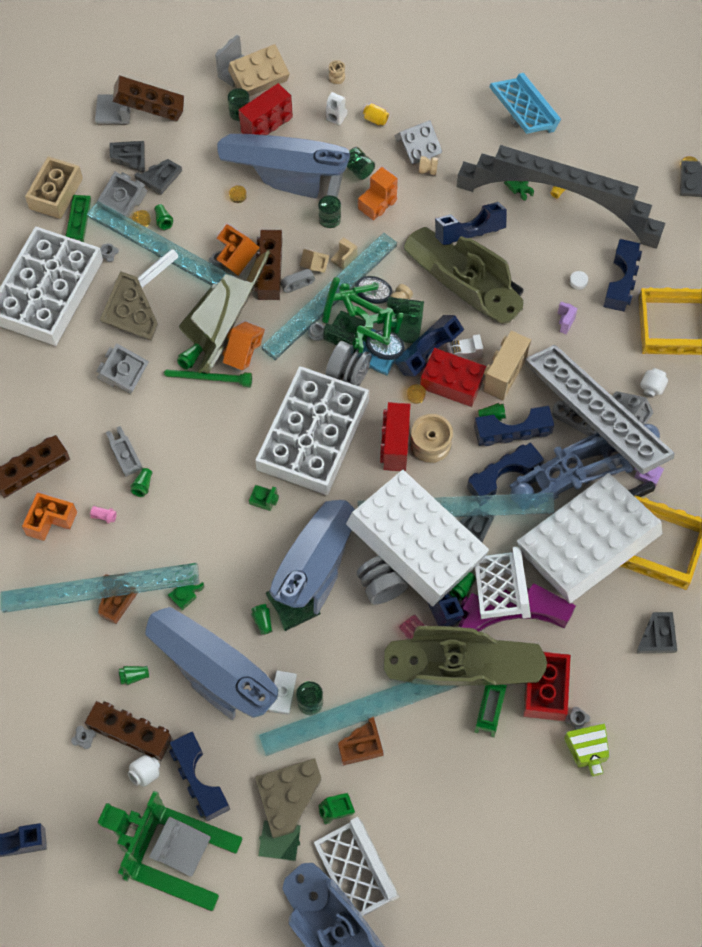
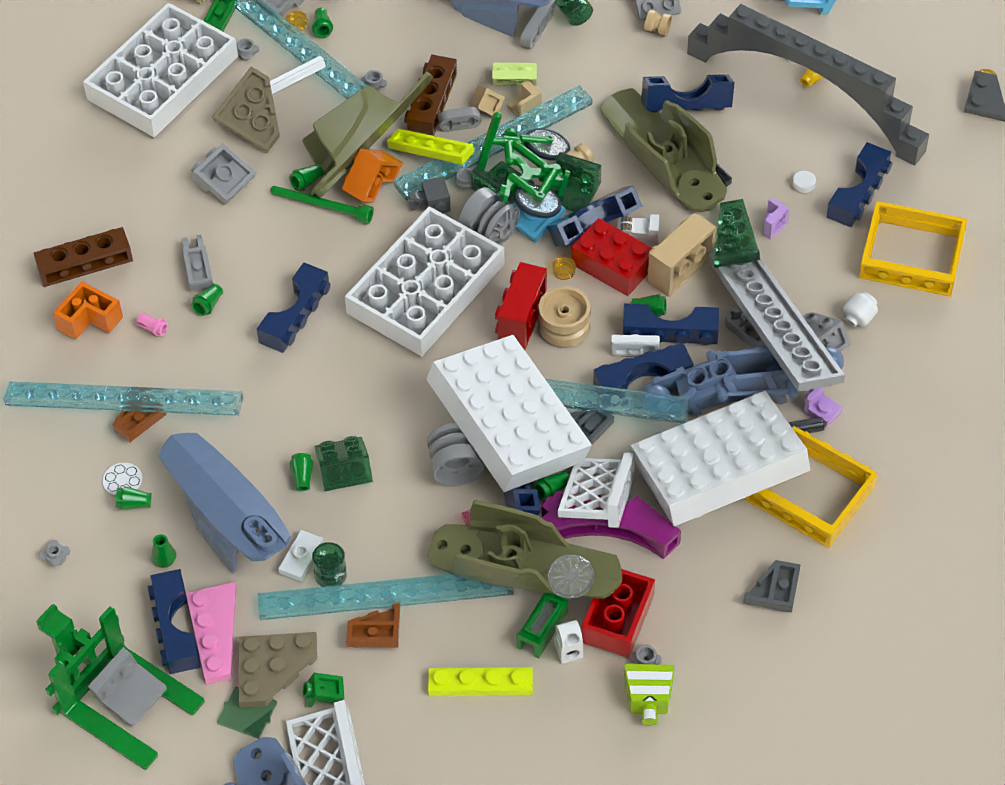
camera: 15 degrees right, 10 degrees down
reddish brown brick [85,701,172,761] -> none
white head [128,755,160,787] -> none
green plate [168,575,205,610] -> none
orange brick [216,224,260,276] -> none
clear yellow tile [229,185,247,203] -> none
green bracket [249,485,279,511] -> none
sand blue piece [269,500,355,615] -> none
clear green wheel [318,195,341,228] -> none
orange brick [358,167,398,221] -> none
green plate [504,181,534,201] -> none
none -> white sticker [103,463,142,495]
none -> green cone [151,534,177,568]
none -> bright pink wing [186,581,237,684]
none -> dark blue arch [257,262,331,353]
none -> neon yellow plate [387,129,474,165]
none -> dark grey brick [408,177,451,214]
none -> neon yellow plate [428,667,533,696]
none -> yellowish green bracket [492,62,537,85]
none -> clear wheel [548,554,594,599]
none -> white leg [554,620,583,664]
none -> white plate [611,334,660,356]
none -> clear green wing [713,199,760,268]

